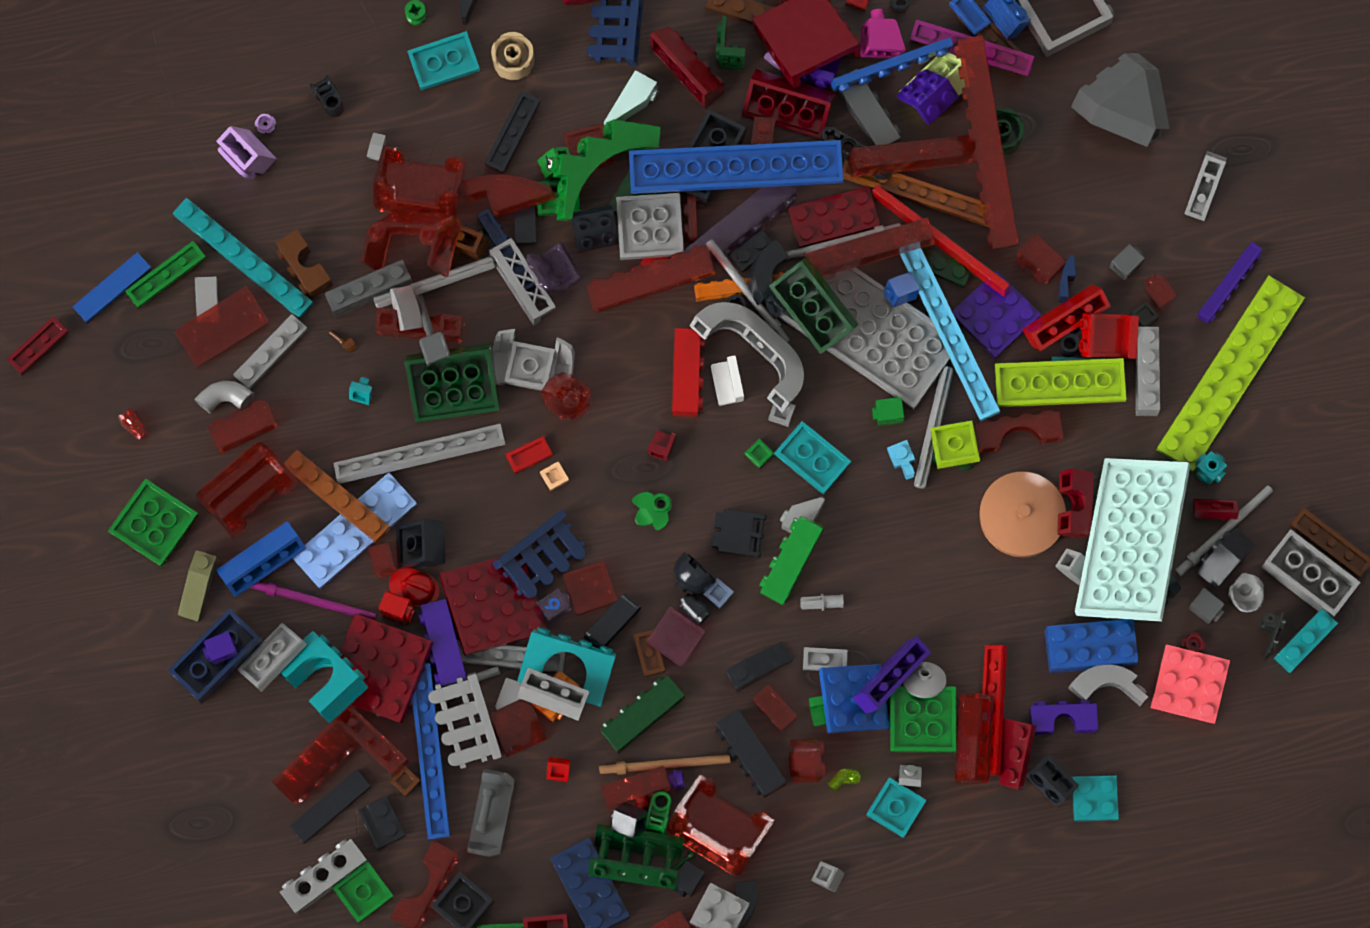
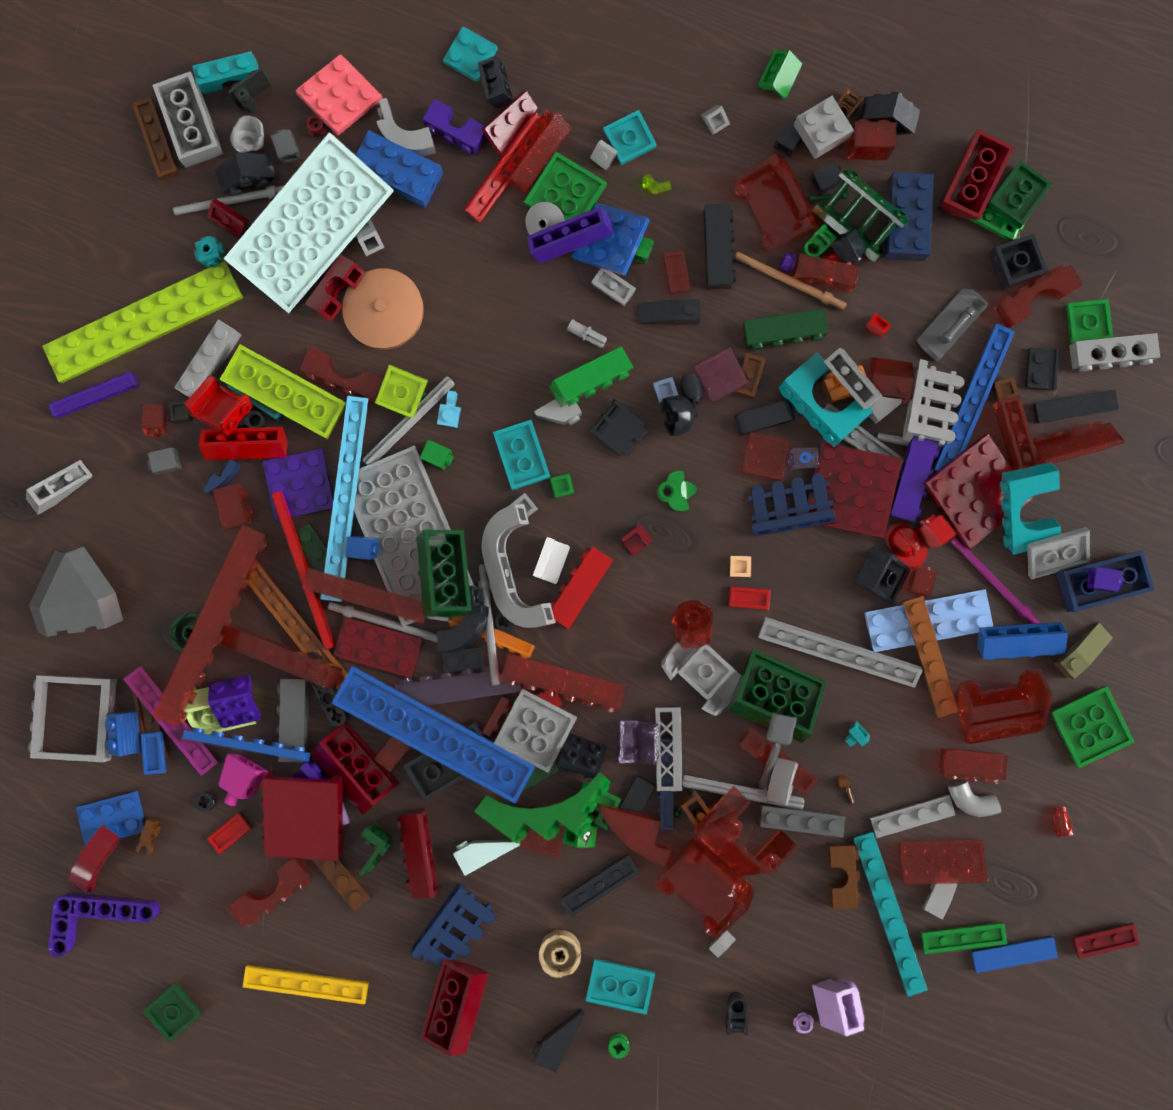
camera: 145 degrees left, 10 degrees up
clear red brick [789,738,826,784] -> none

